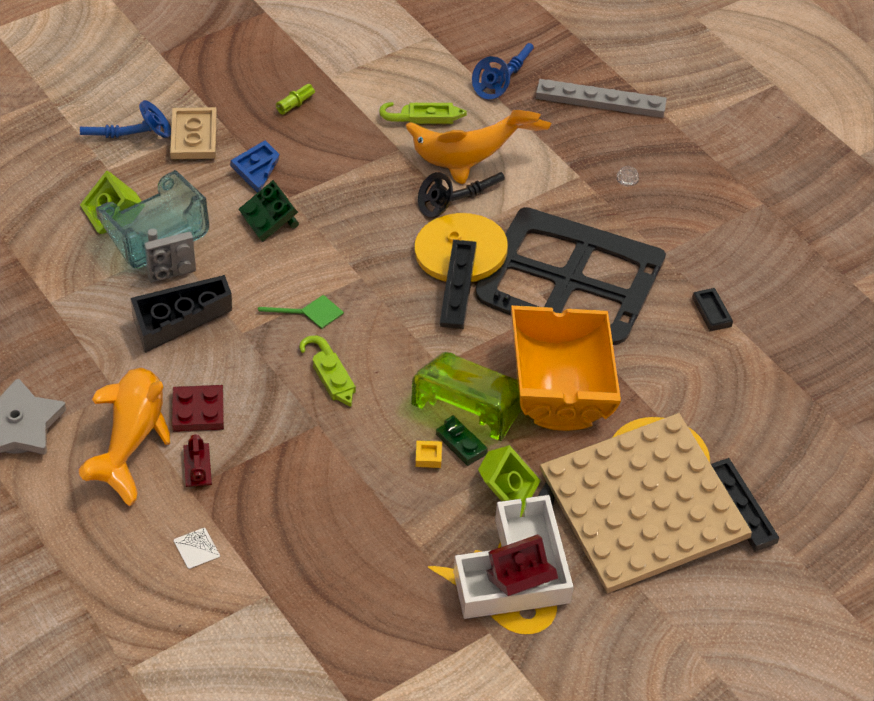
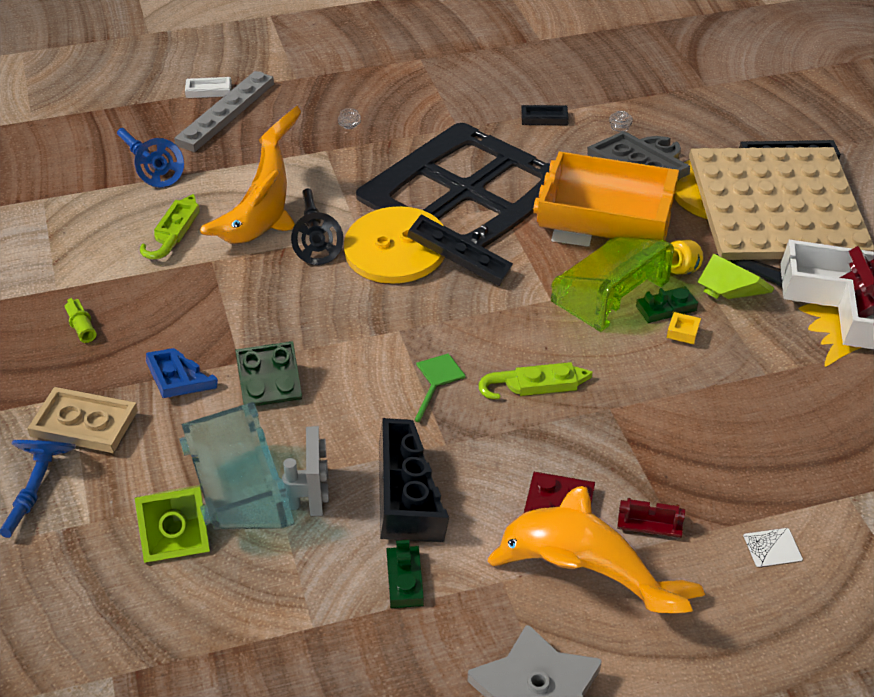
camera: 70 degrees left, 5 degrees down
none -> white tile [185,77,232,98]
none -> dark green plate [386,540,424,609]
none -> dark grey plate [587,131,690,181]
none -> clear plate [609,111,633,132]
none -> yellow head [663,240,703,275]

